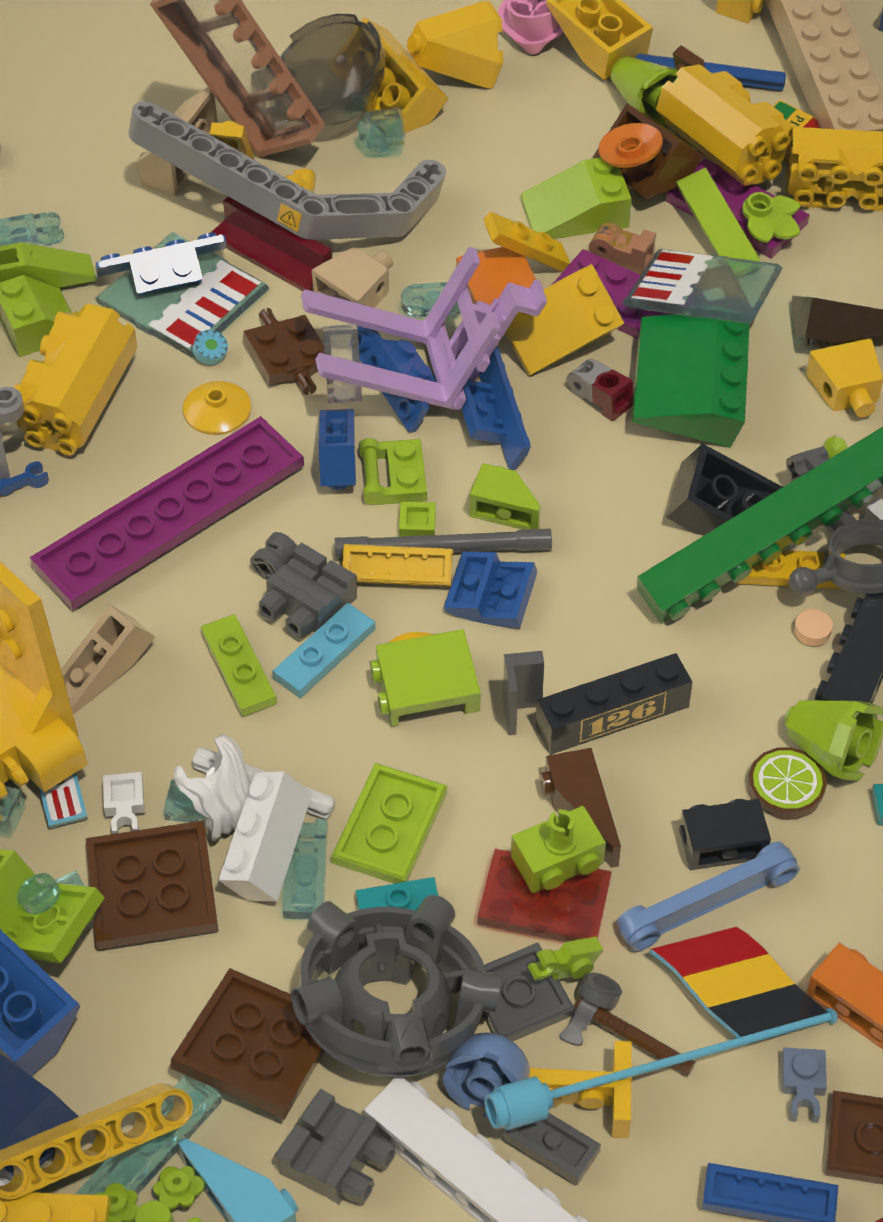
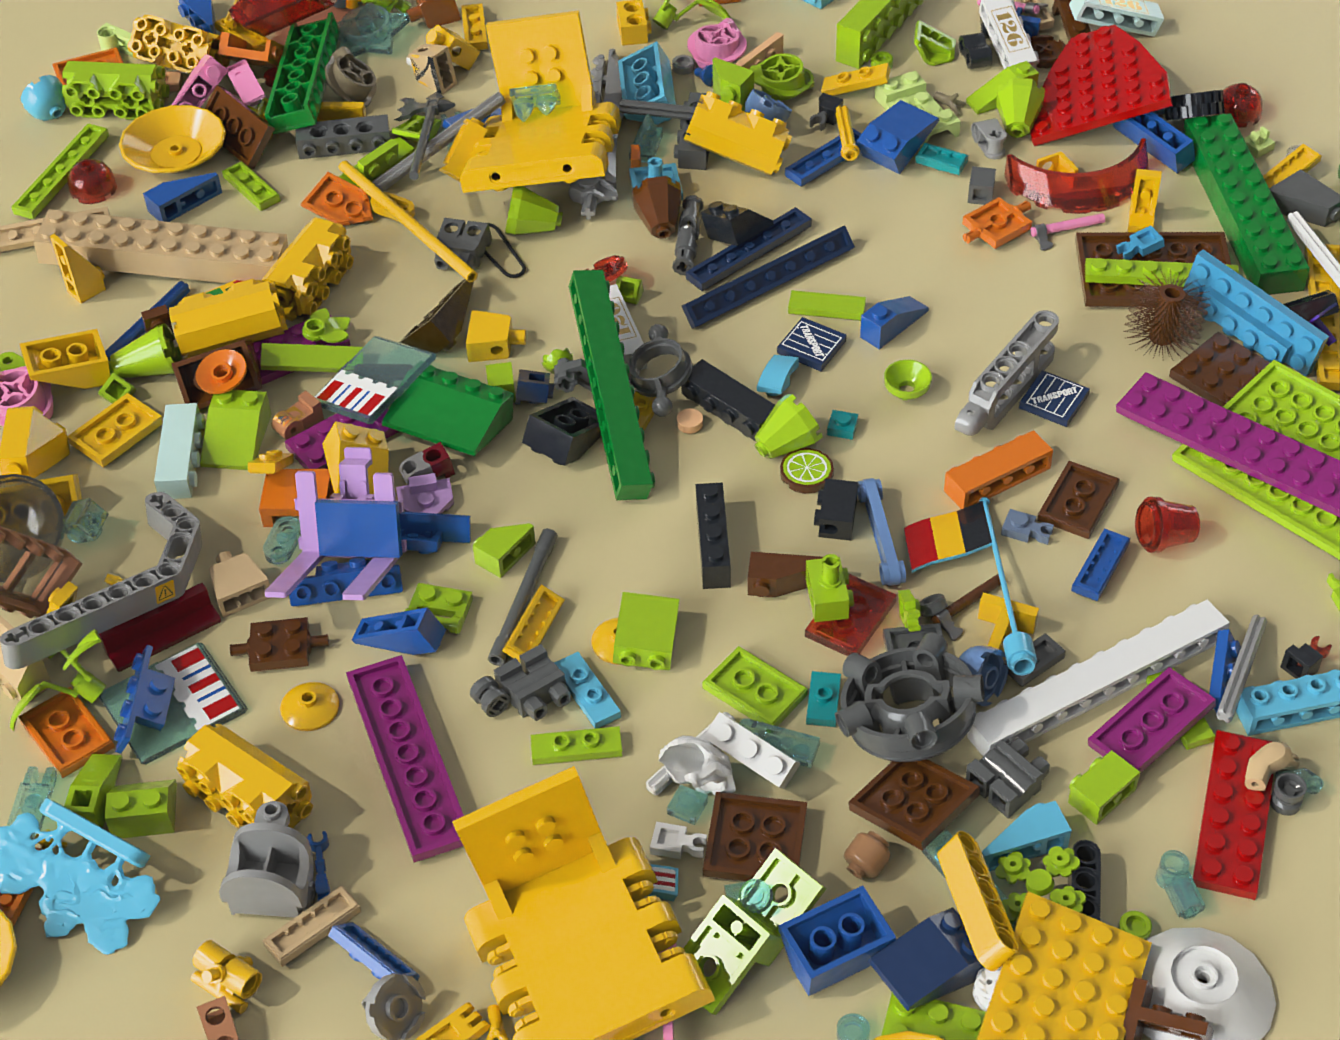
camera: 70 degrees left, 5 degrees down
medium azure tile [193,330,228,365] -> none
clear slope [323,324,362,403] -> none
lime tile [399,501,436,537] -> none
blue slope [444,551,538,628] -> none
dark grey panel [503,651,544,735] -> none
none -> lime plant [10,629,107,731]
none -> orange tile [18,687,115,778]
none -> yellow plate [67,393,163,468]
none -> lime slope [98,372,137,404]
none -> light aqua brick [154,403,205,499]
none -> blue tile [315,499,403,558]
none -> lavender plate [396,473,454,514]
none -> lime brick [486,362,516,402]
none -> dark blue brick [515,369,554,405]
none -> medium nougat head [844,831,891,879]

